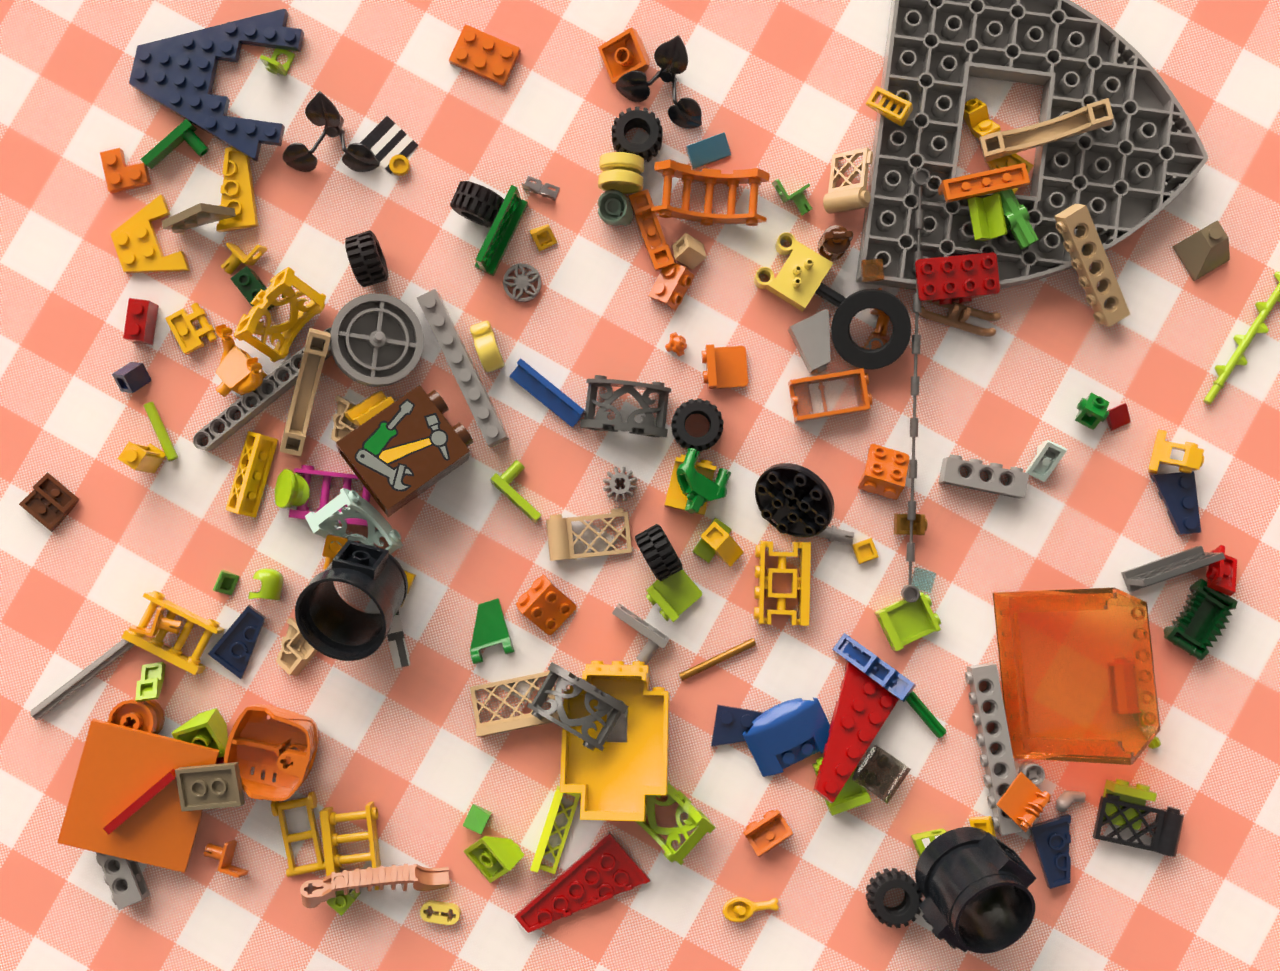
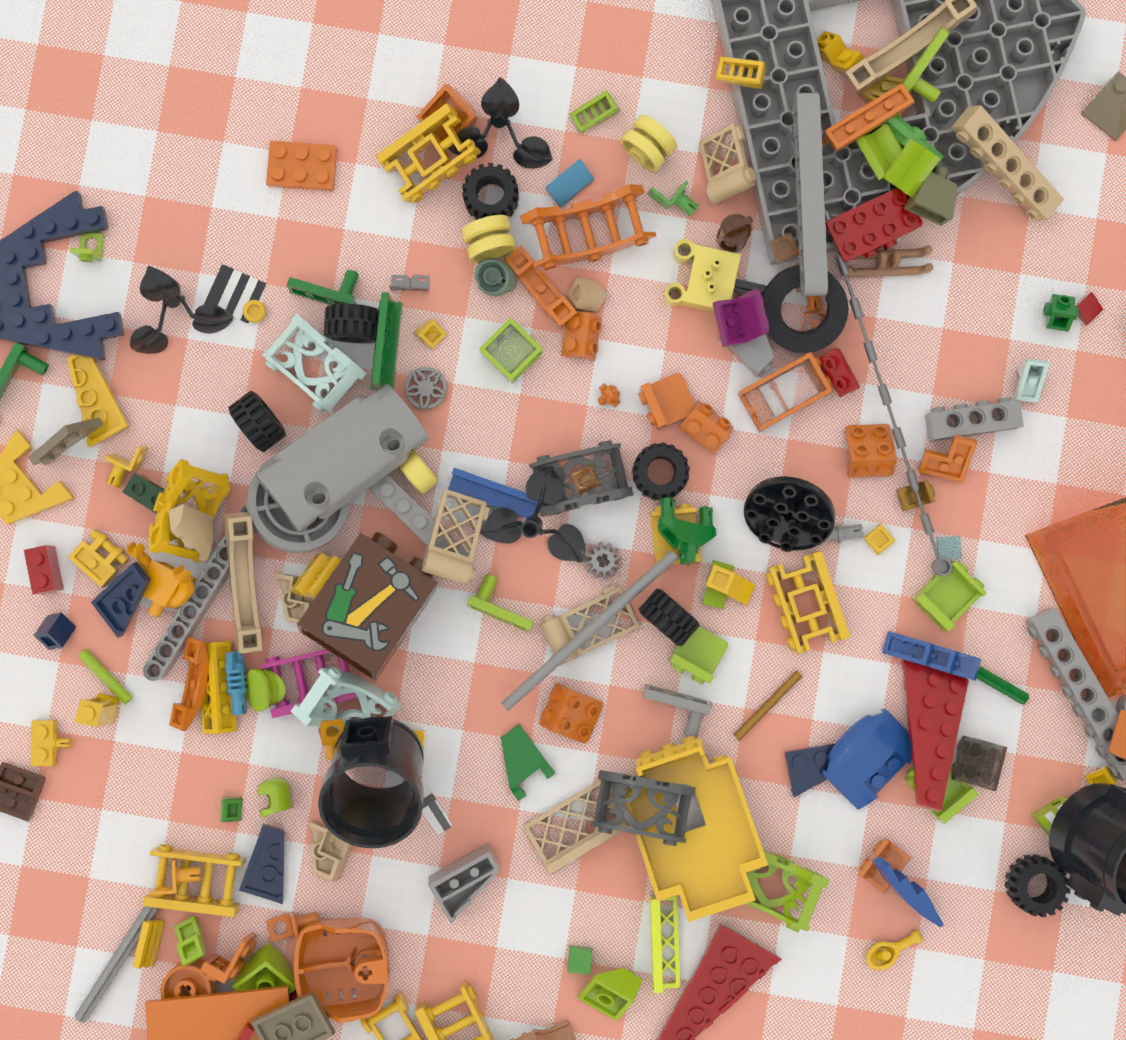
camera: 20 degrees left, 0 degrees up
none -> yellow plate [31,720,72,766]
none -> dark blue wing [91,562,151,638]
none -> yellow tile [133,919,165,969]
none -> tan slope [169,504,214,562]
none -> orange slope [169,637,209,731]
none -> orange bracket [200,932,257,984]
none -> dark azure hinge [225,651,248,715]
none -> light grey panel [255,384,429,532]
none -> light aqua fence [262,313,367,414]
none -> orange bracket [266,911,319,942]
none -> green piece [287,270,359,305]
none -> yellow fence [376,103,481,204]
none -> tan piece [421,489,490,585]
none -> light grey wedge [428,843,500,924]
none -> piece [479,317,543,384]
none -> black plant [480,466,585,562]
none -> light grey piece [501,550,679,711]
none -> lime slope [570,90,620,133]
none -> clear orange tile [571,464,600,495]
none -> light yellow wheel [620,114,678,172]
none -> orange bracket [679,401,733,454]
none -> magenta bracket [712,289,769,347]
none -> light grey beam [793,93,828,296]
none -> red bracket [819,348,860,397]
none -> blue slope [872,856,944,927]
none -> lime panel [884,139,940,198]
none -> lime piece [902,26,949,103]
none -> olive torso [904,166,957,226]
none -> orange plate [918,434,977,483]

